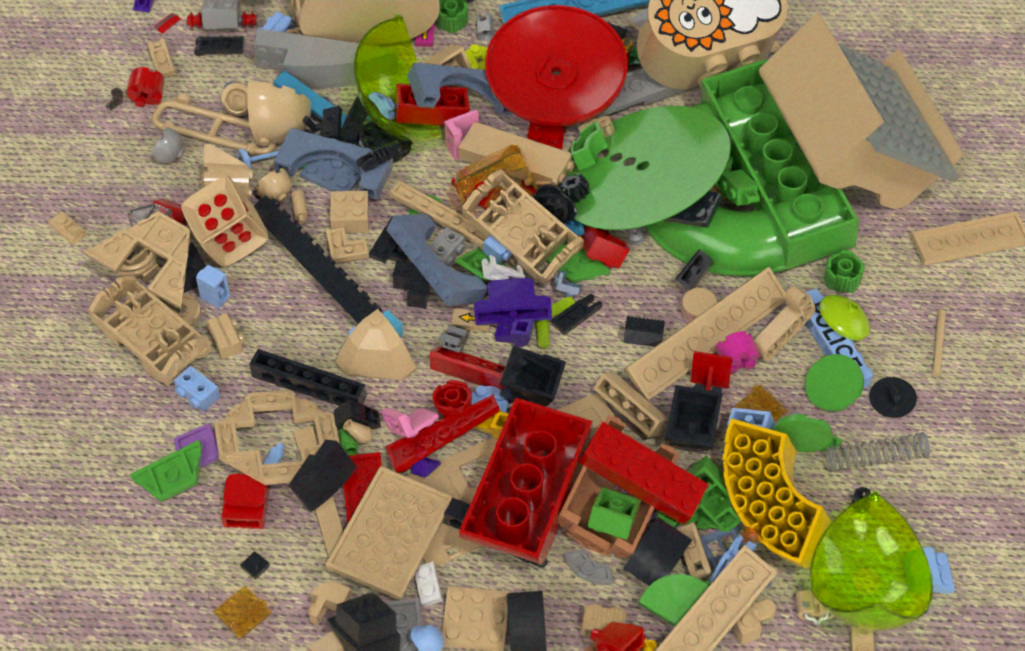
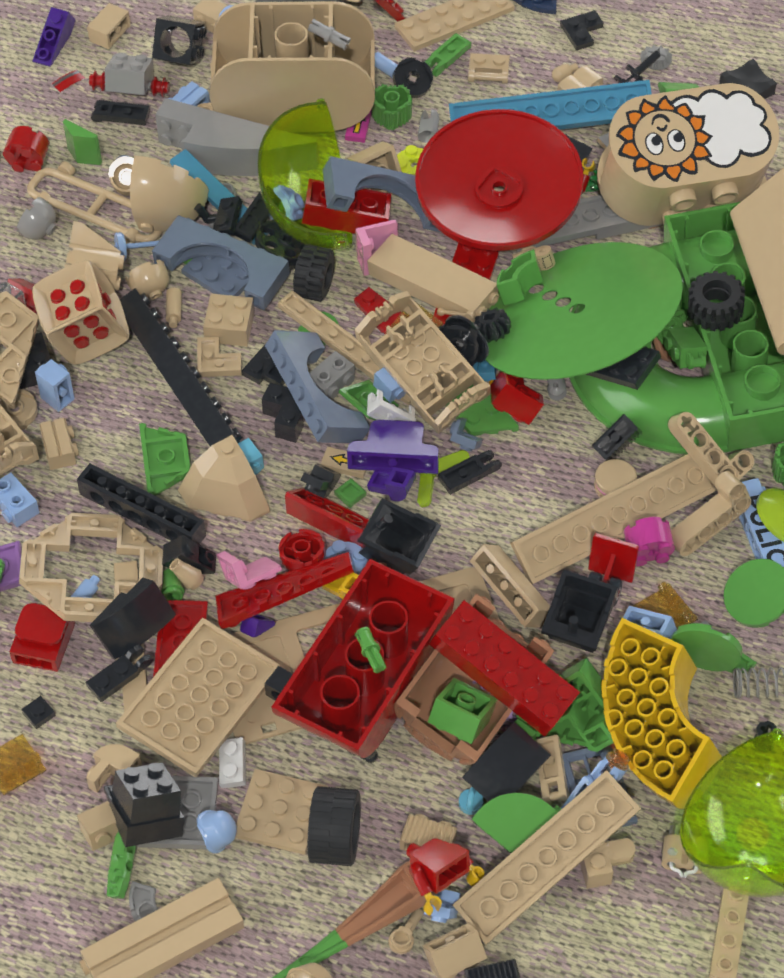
camera: 10 degrees right, 0 degrees up
tan plate [147,38,175,78] -> none
black hinge [356,140,402,172] -> none
clear yellow windscreen [455,144,539,217] -> none
light grey tile [564,549,613,585] -> none
black brick [624,316,665,347] -> none
none -> bright green slope [63,119,102,165]
none -> black hinge [86,645,153,702]
none -> bright green wing [139,423,190,496]
none -> black tyre [293,244,335,302]
none -> bright green tile [334,478,366,508]
none -> bright green axle [355,627,386,673]
none -> medium azure tile [459,787,483,815]
none -> tan beam [668,412,755,485]
none -> black tyre [688,271,745,331]

